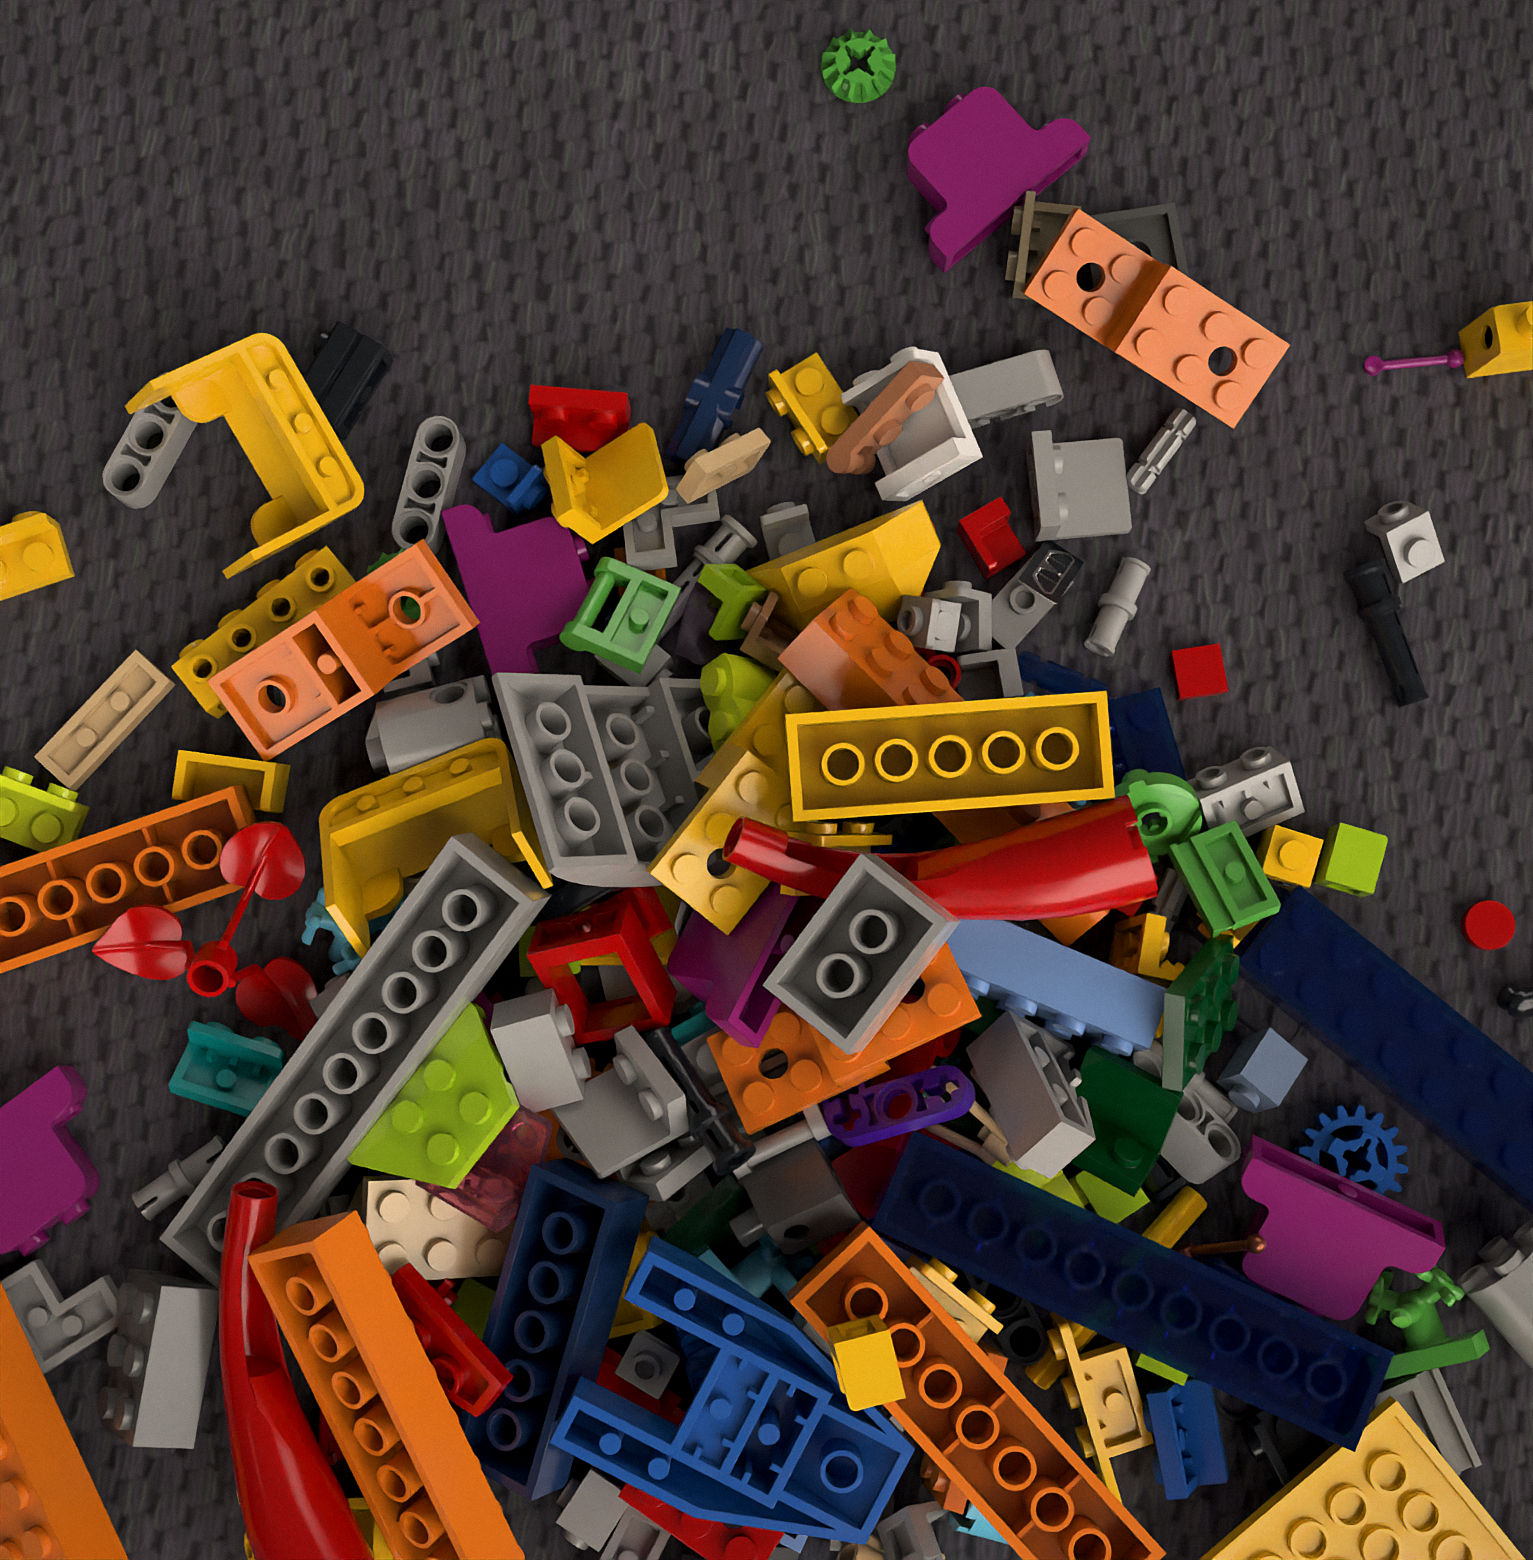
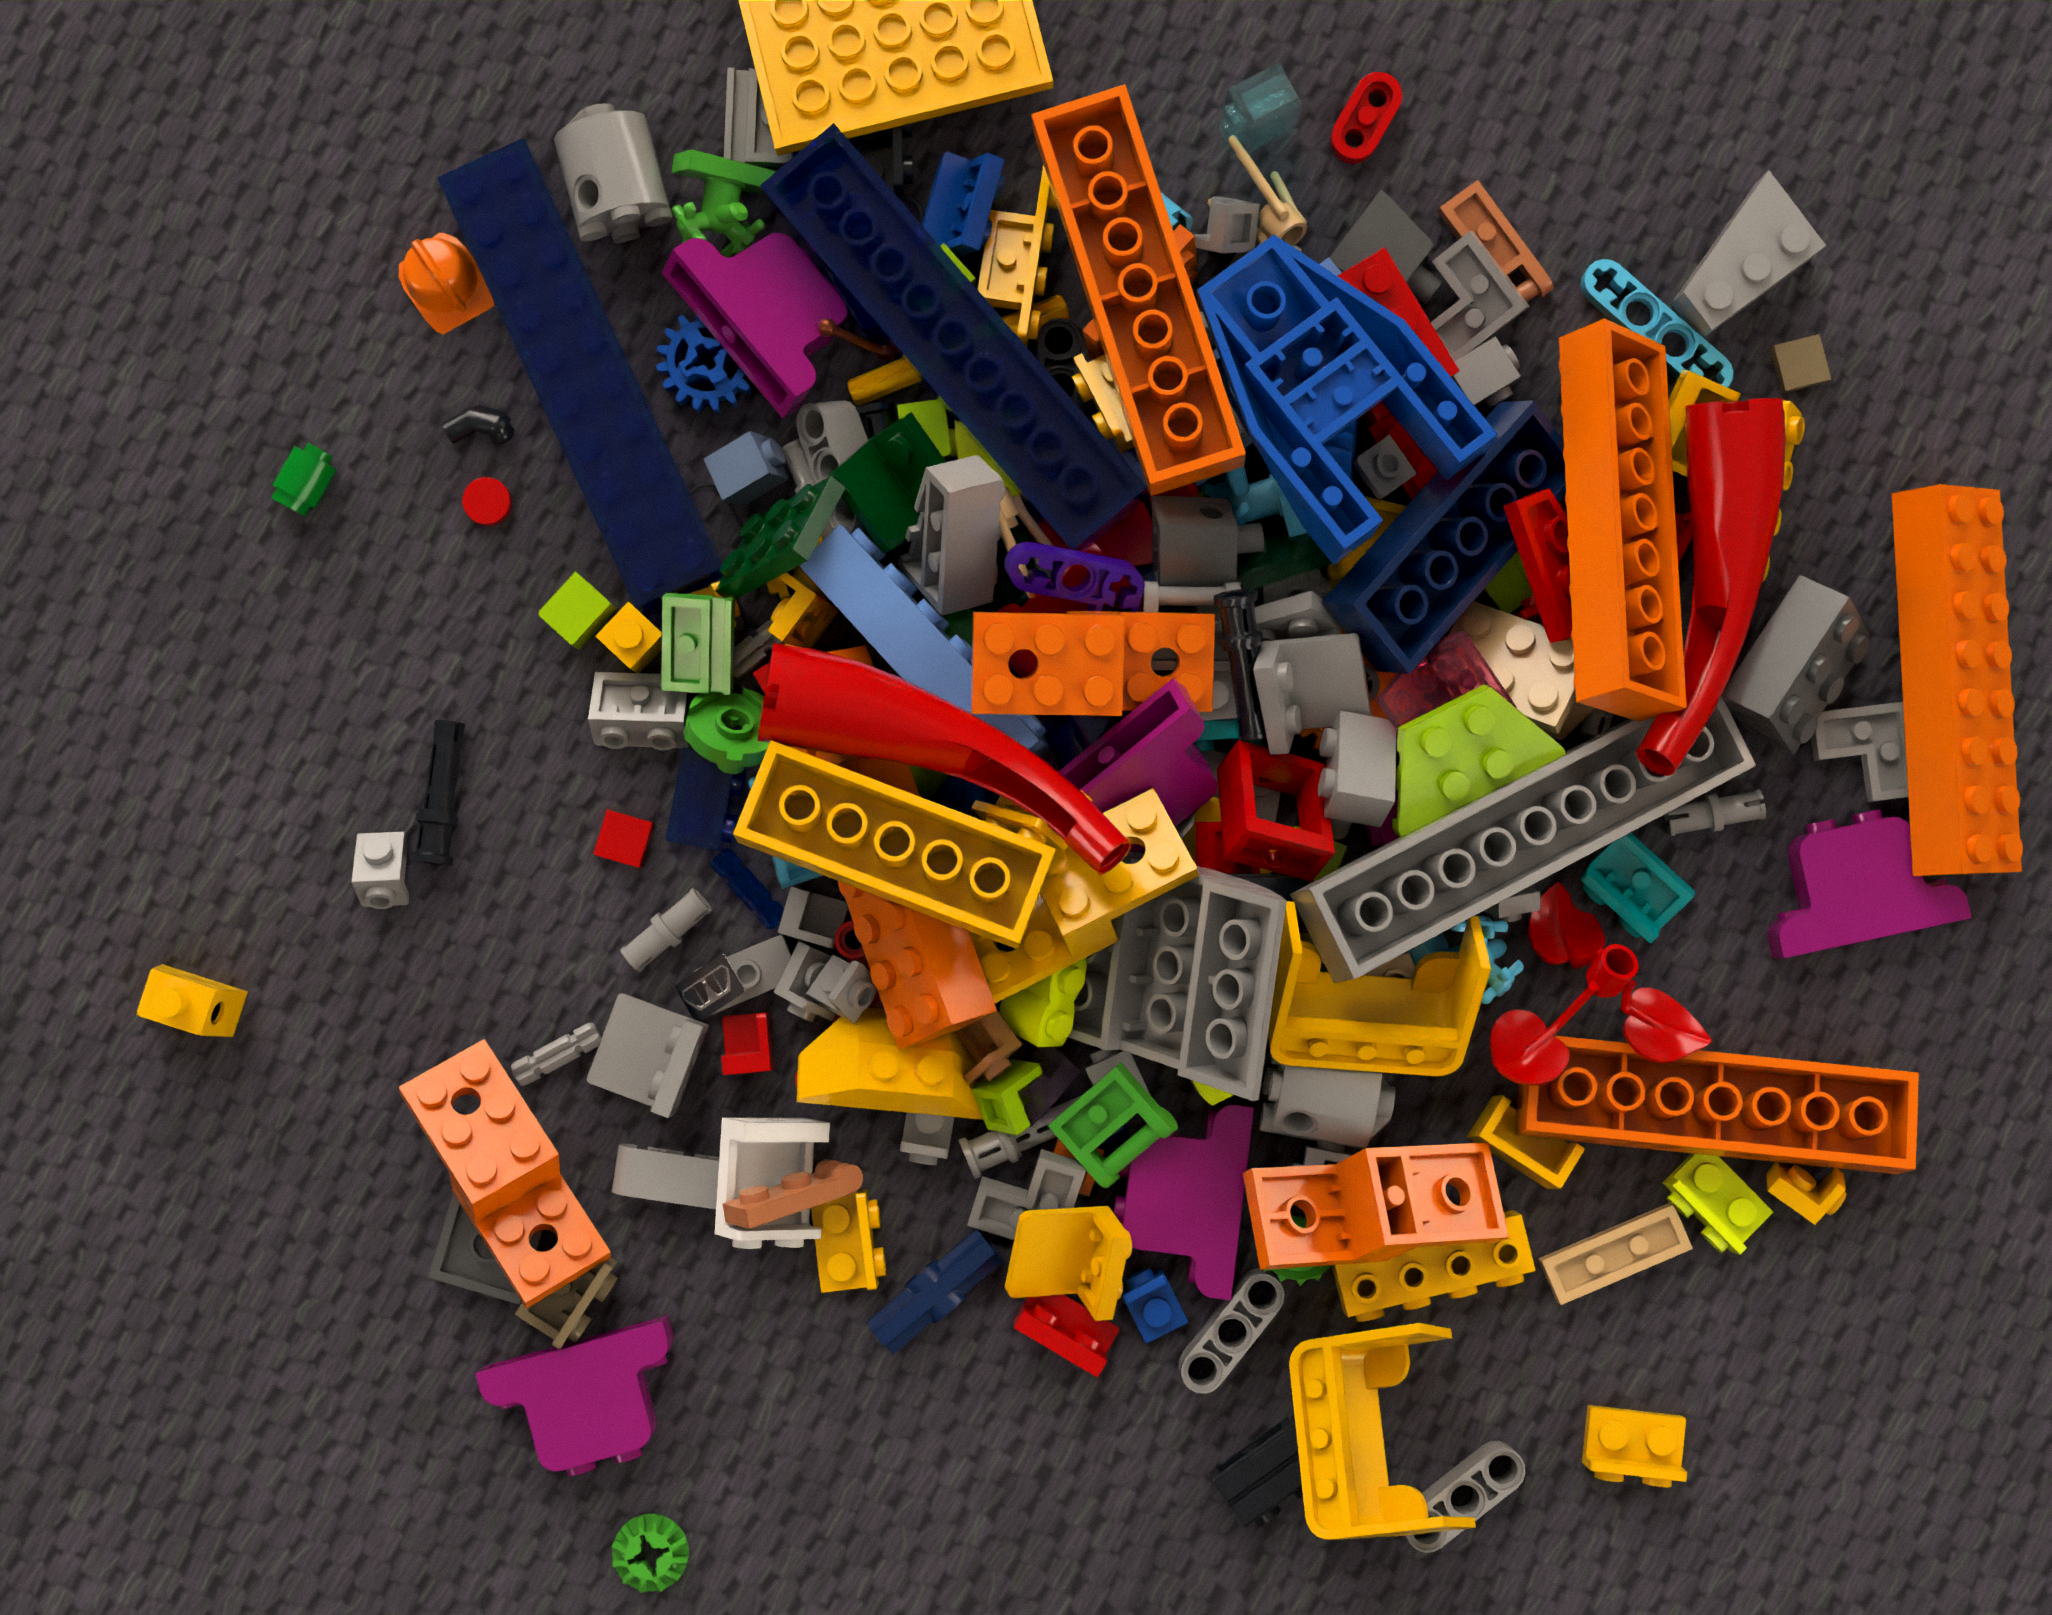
camera: 160 degrees left, 5 degrees up
tan plate [675,428,771,504] -> none
light grey brick [763,853,961,1055] -> none
yellow panel [825,1315,906,1411] -> none
magenta hinge [1363,349,1464,376] -> none

